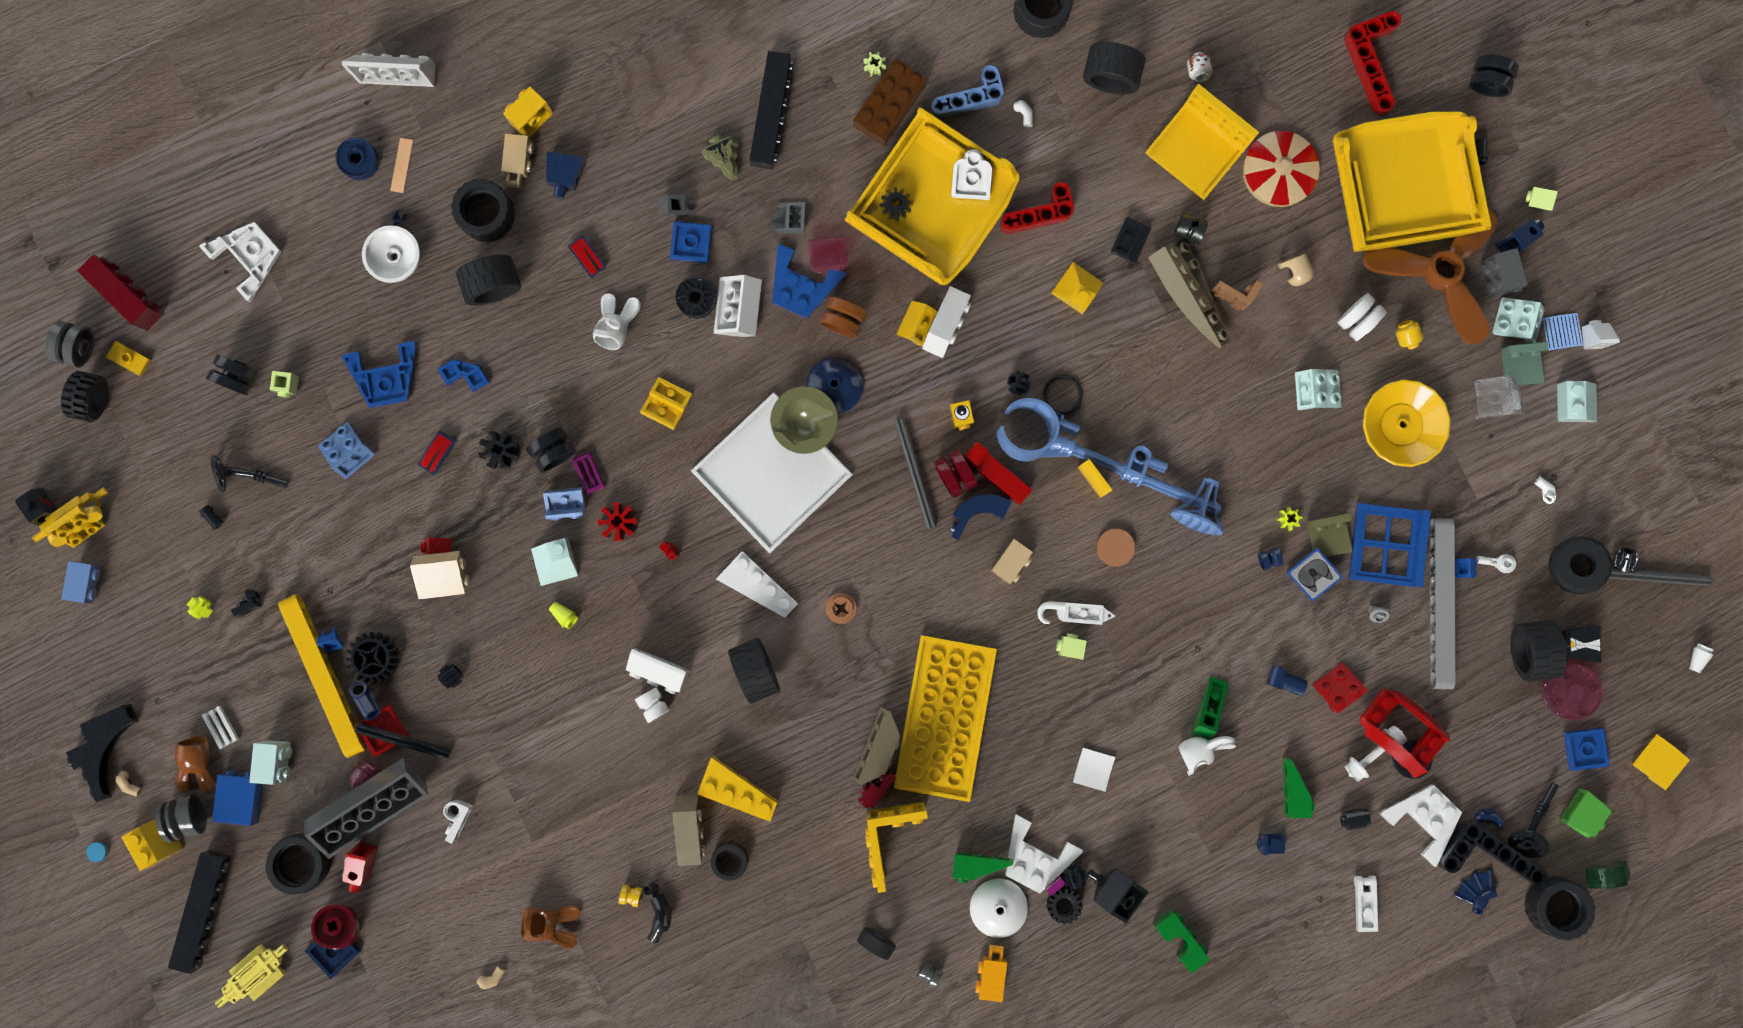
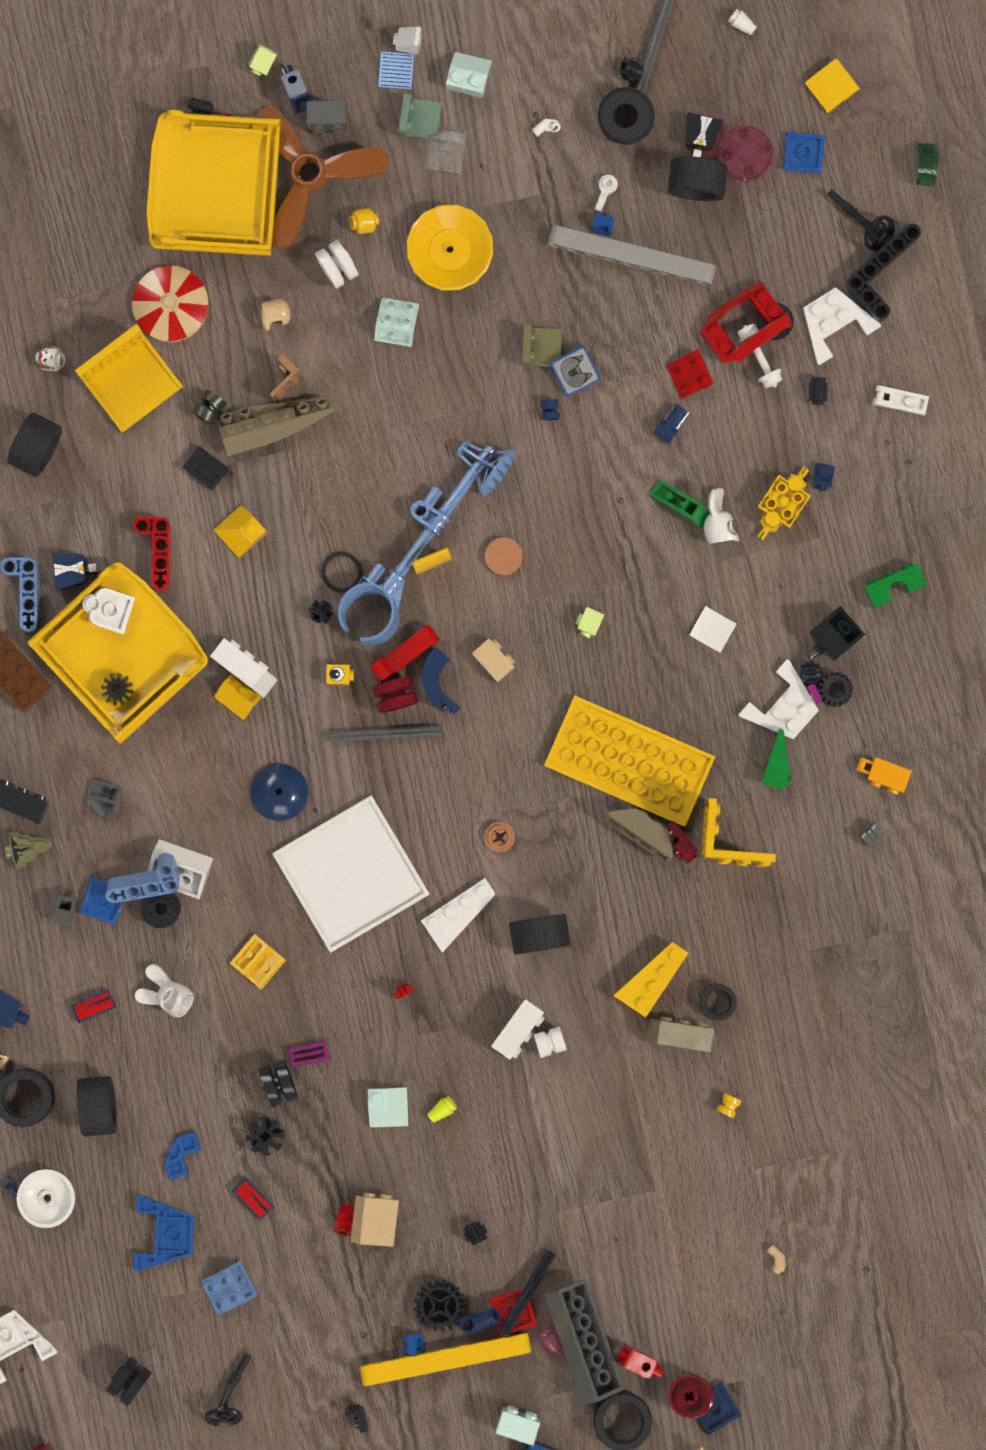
camera: 70 degrees left, 0 degrees up
black pin [199,505,224,530] -> none
yellowish green brick [270,371,299,398] -> none
white plate [443,800,473,844] -> none
dark orange piece [521,905,580,949] -> none
medium blue bracket [543,487,586,521] -> none
red gear [597,502,639,542] -> none
black arm [643,883,672,943] -> none
olive piece [770,386,838,454] -> none
blue wing [772,244,847,318] -> none
clear pink bracket [807,235,849,273] -> none
dark orange wheel [819,297,867,338] -> none
black tyre [857,927,896,960] -> none
white dish [970,878,1028,938] -> none
white arm [1013,100,1033,127] -> none
white plate [1037,601,1115,625] -> none
neon yellow gear [1276,507,1303,531] -> none
green slope [1283,758,1315,818] -> none
red beam [1344,11,1401,116] -> none
blue window [1348,503,1431,588] -> none
light grey plate [1368,605,1390,623] -> none
dark blue arm [1454,869,1497,915] -> none
black wheel [1469,54,1519,97] -> none
dark blue arm [1475,809,1505,828] -> none
light aqua bracket [1493,298,1545,344] -> none
black tyre [1524,876,1595,941] -> none
bright green torso [1559,789,1612,838] -> none
none -> dark blue torso [52,553,98,591]
none -> medium blue beam [105,853,180,903]
none -> yellow piece [757,466,811,541]

